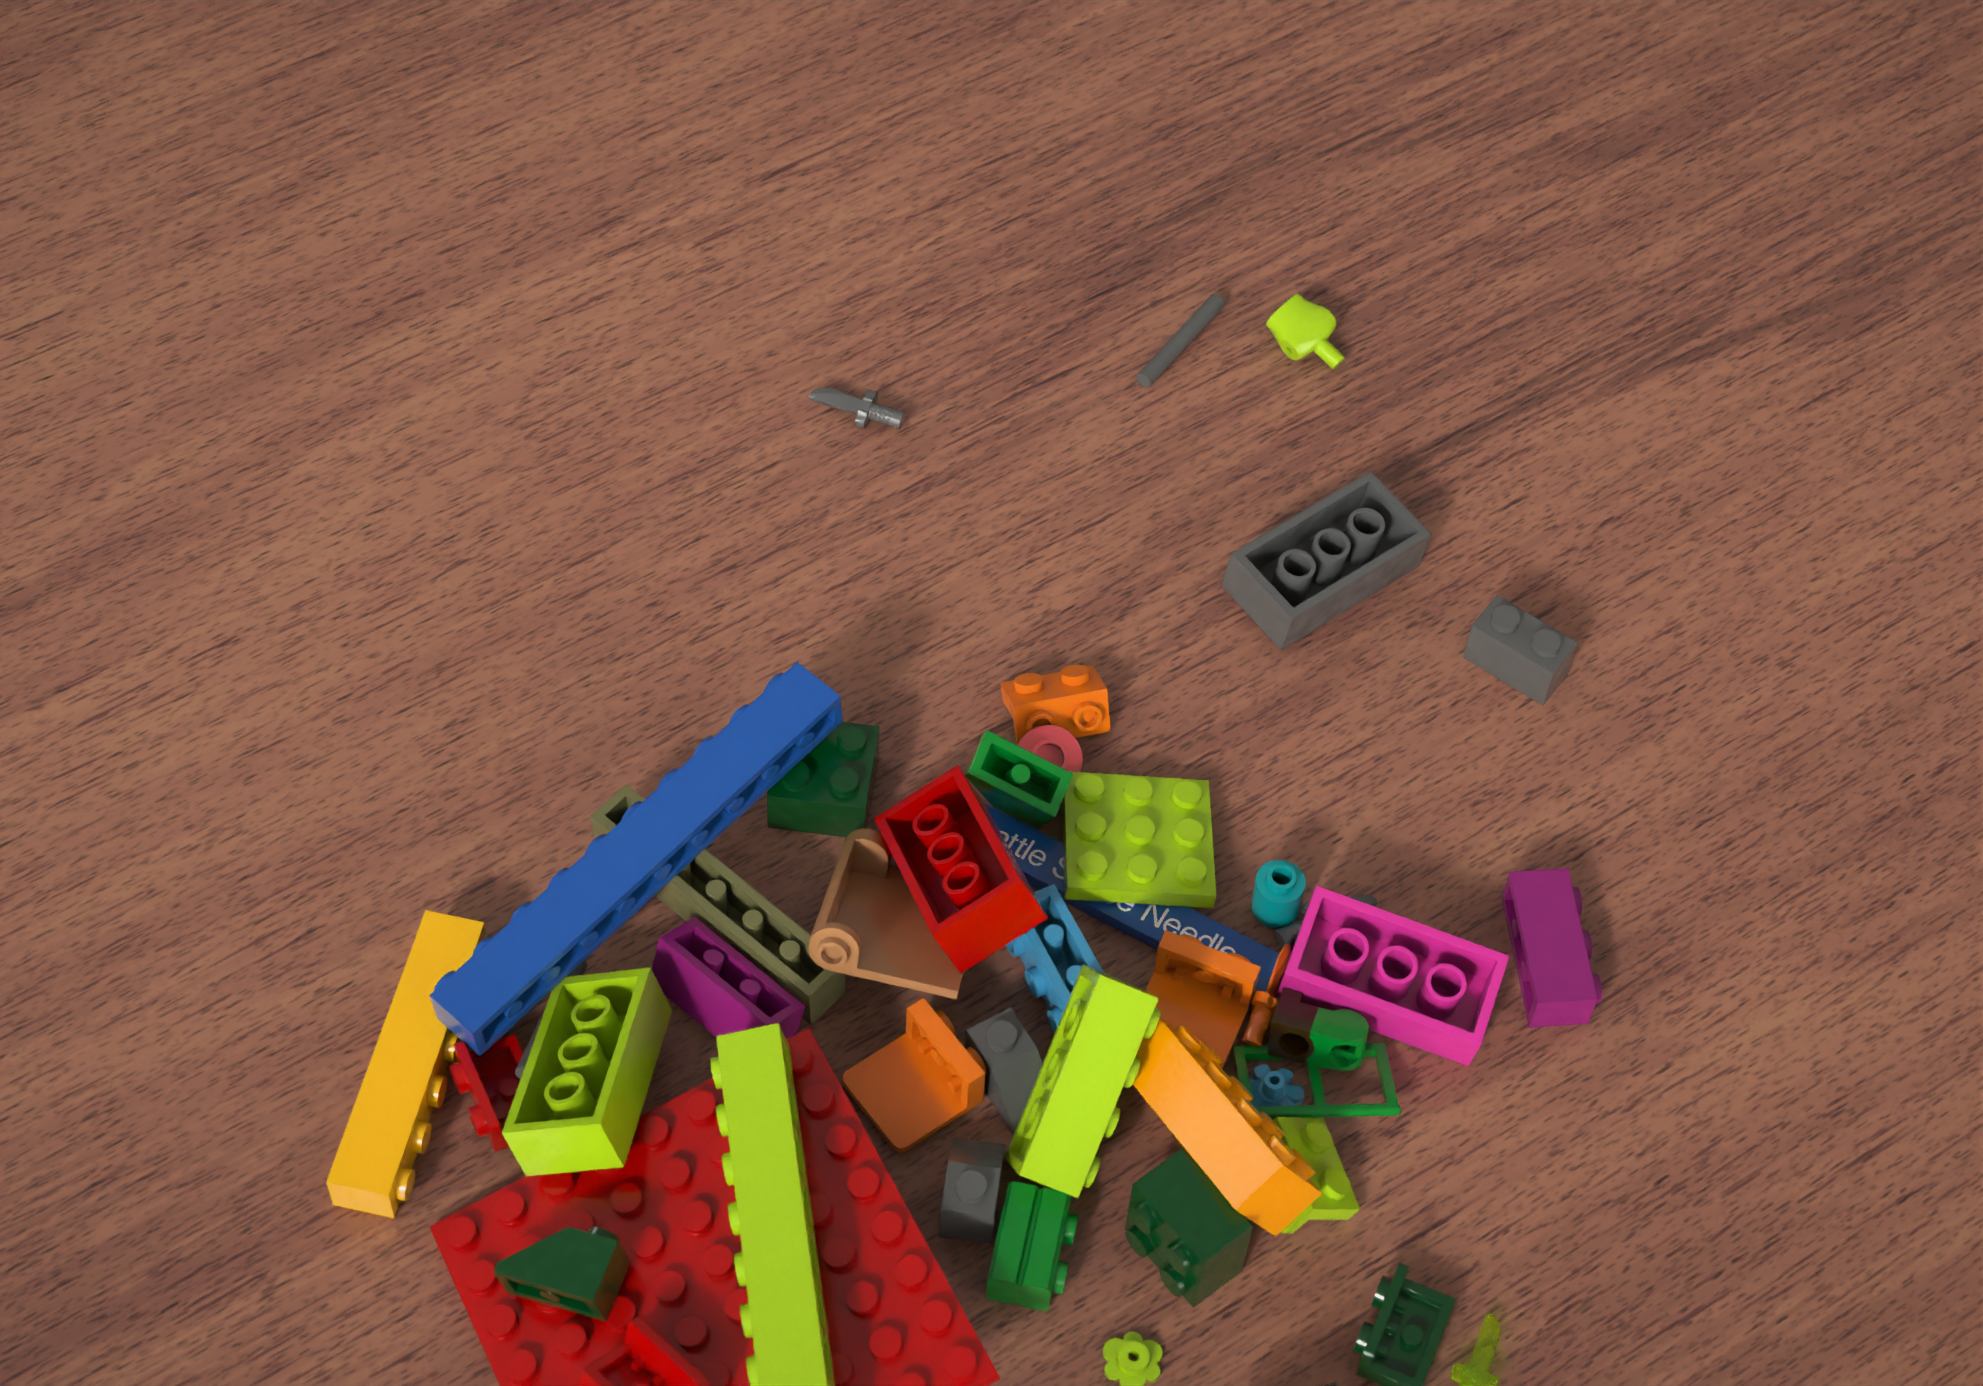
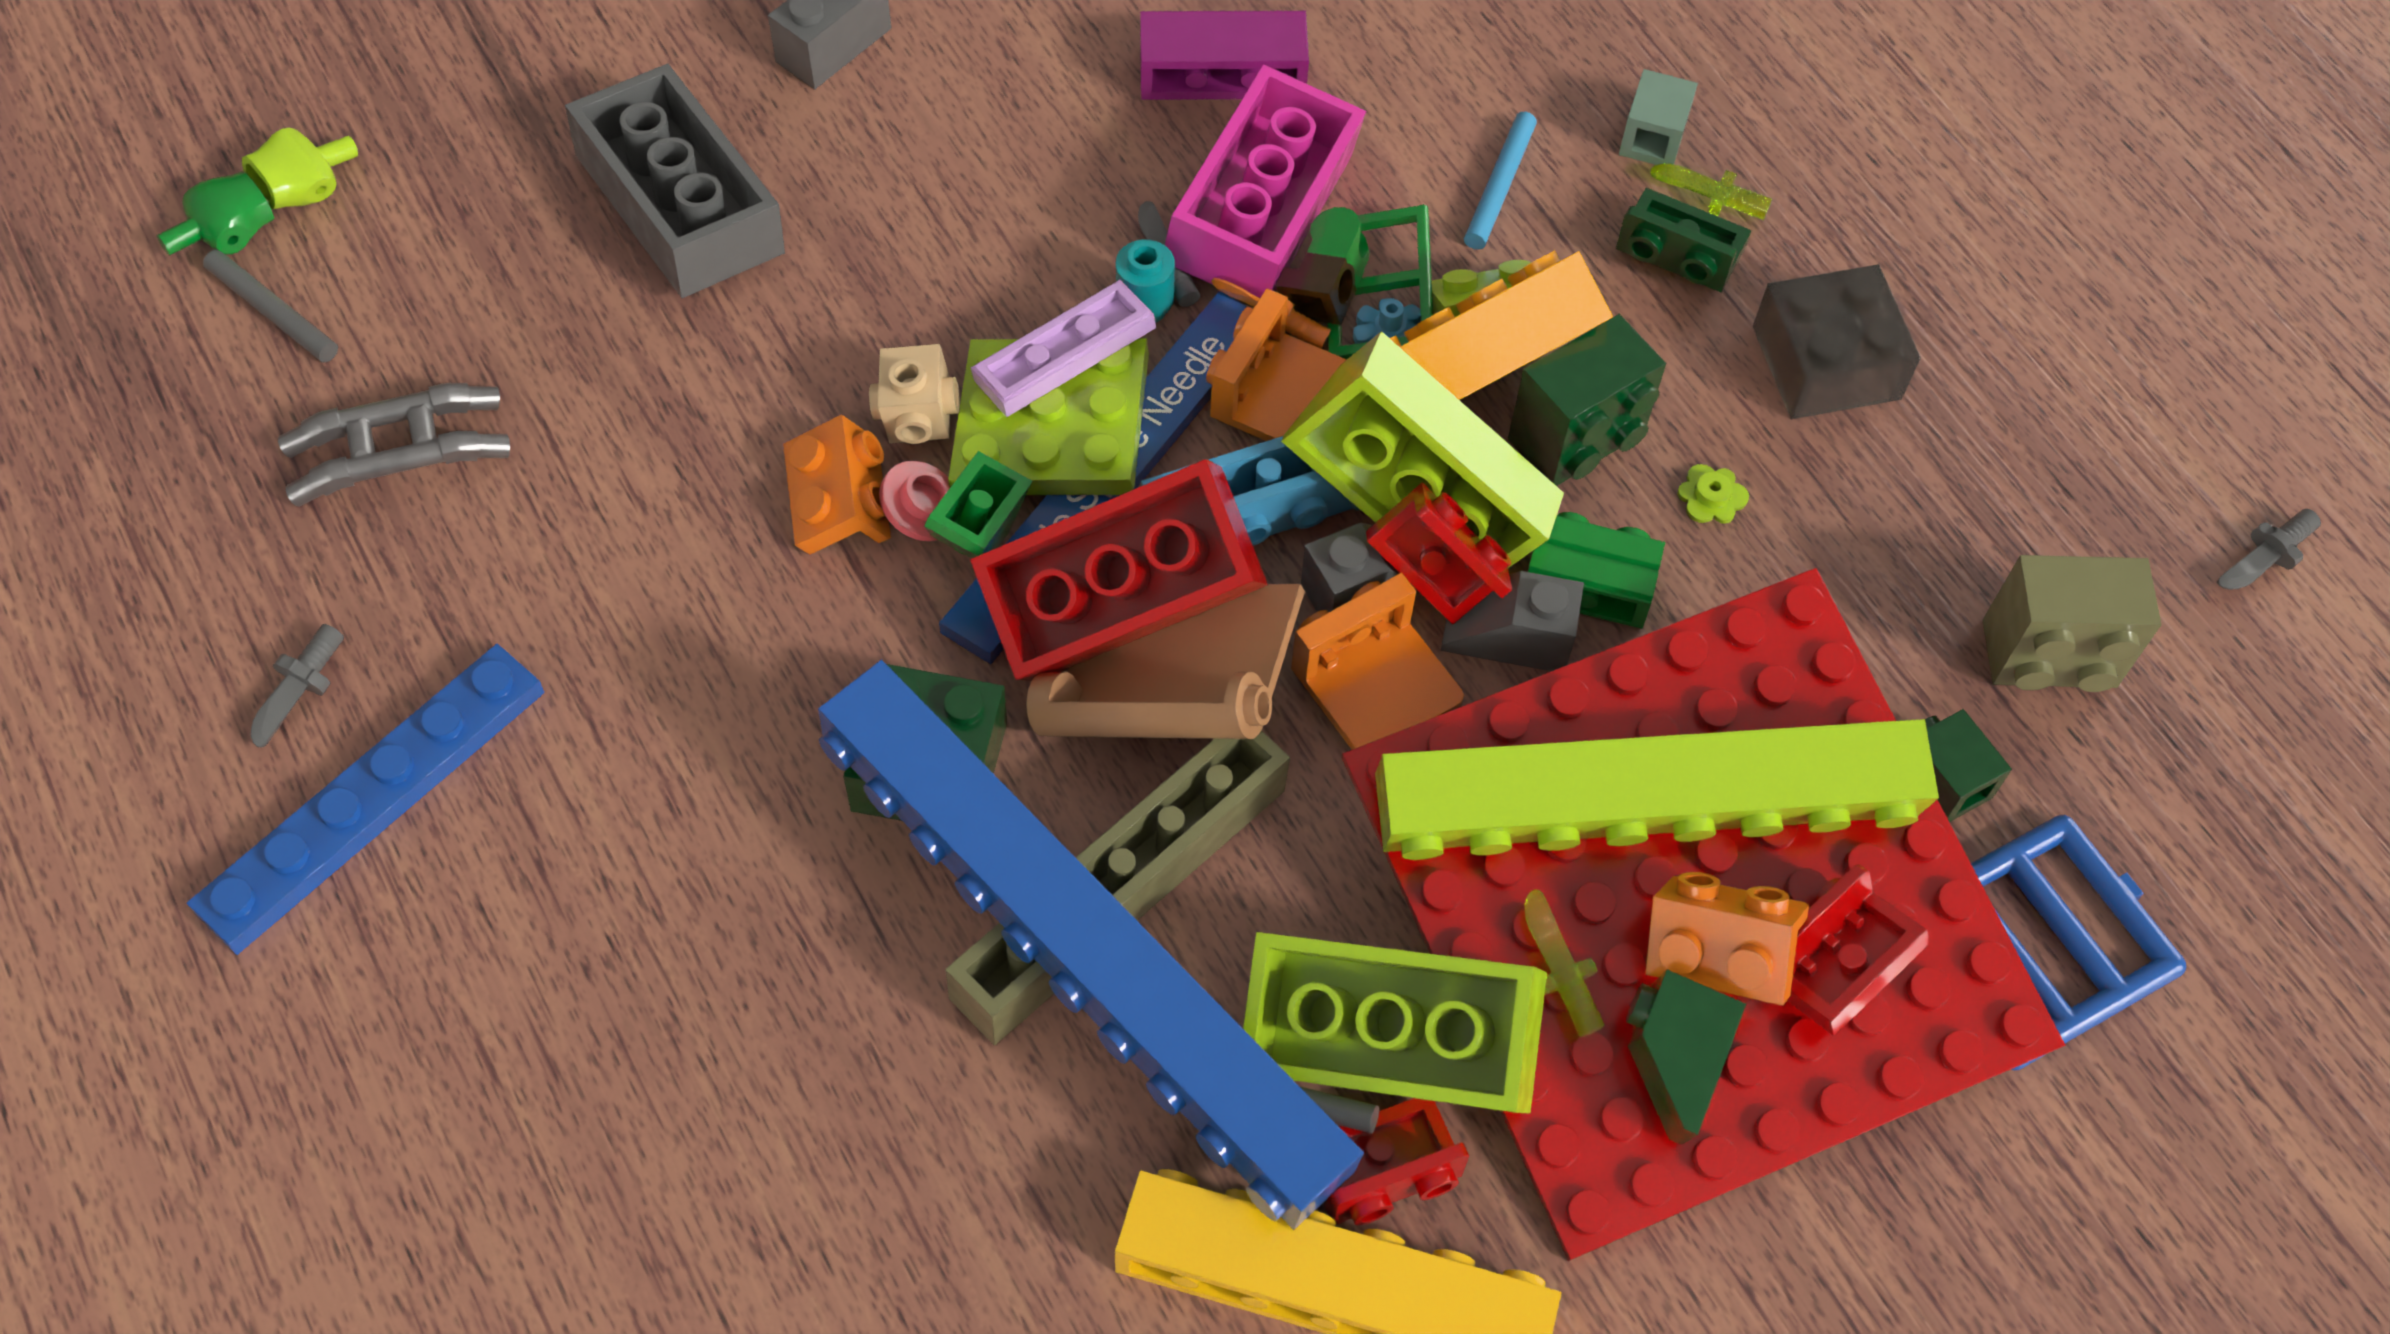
camera: 85 degrees left, 5 degrees up
magenta brick [652,917,805,1039] -> none
none -> green piece [156,171,275,256]
none -> blue plate [186,643,545,955]
none -> flat silver piece [278,383,510,507]
none -> tan brick [869,344,960,444]
none -> lavender tile [971,280,1156,417]
none -> red bracket [1366,482,1513,624]
none -> dark azure bar [1464,112,1537,250]
none -> clear neon green piece [1525,889,1605,1037]
none -> sand green brick [1619,69,1698,169]
none -> orange bracket [1646,872,1809,1006]

